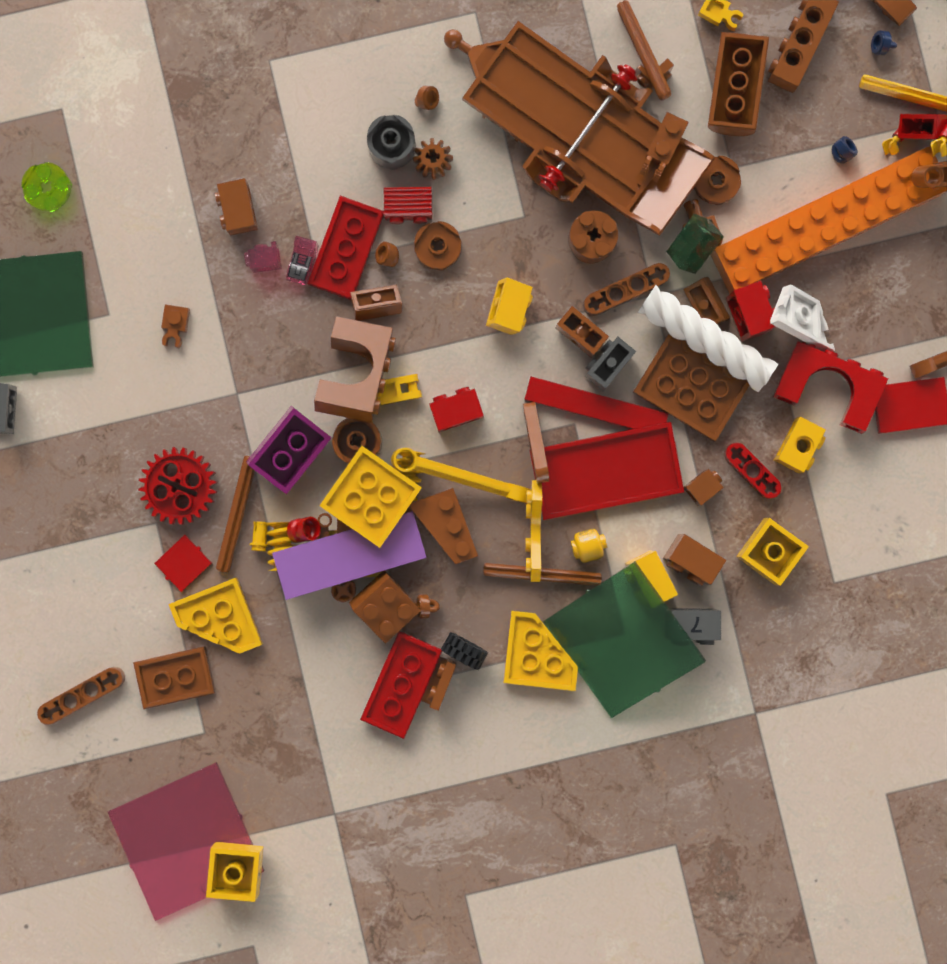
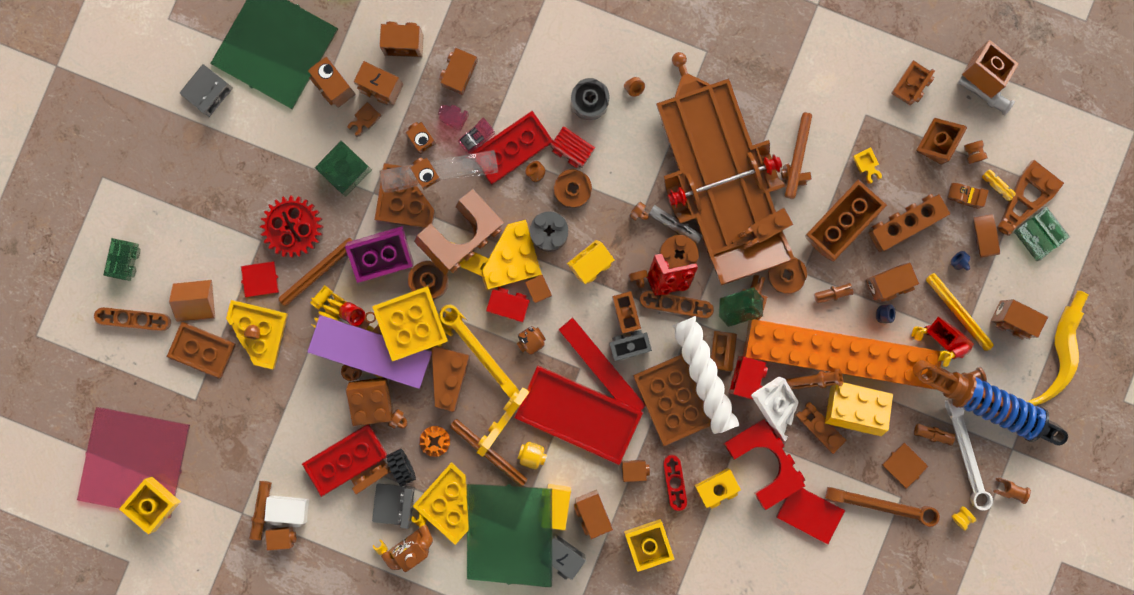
camera: 30 degrees right, 0 degrees up
dark orange slope [350,284,402,321] -> none
dark orange gear [413,138,453,180] -> none
beam [523,402,549,483] -> none
none -> clear green brick [103,238,141,281]
none -> dark orange slope [169,280,215,322]
none -> dark orange hinge [244,325,260,340]
none -> dark orange pin [249,481,272,540]
none -> white brick [264,495,309,527]
none -> dark orange brick [265,527,297,551]
none -> dark orange brick [308,56,356,108]
none -> clear green brick [315,140,372,197]
none -> dark orange brick [354,61,403,106]
none -> dark grey bracket [372,483,415,529]
none -> dark orange torso [373,512,433,572]
none -> dark orange plate [374,163,435,228]
none -> clear arch [379,150,498,193]
none -> dark orange brick [380,21,424,57]
none -> dark orange brick [406,122,436,154]
none -> dark orange brick [410,158,440,190]
none -> orange gear [419,426,450,457]
none -> yellow plate [481,220,542,290]
none -> dark orange head [517,326,546,355]
none -> dark orange panel [525,274,552,303]
none -> dark grey brick [530,211,568,252]
none -> dark orange tile [628,270,648,288]
none -> dark orange tile [629,201,649,221]
none -> red bracket [646,254,698,296]
none -> light grey pin [648,205,702,245]
none -> dark orange pin [785,369,843,390]
none -> dark orange plate [795,402,847,454]
none -> dark orange axle [814,283,854,303]
none -> yellow brick [825,382,893,436]
none -> dark orange brick [865,262,919,302]

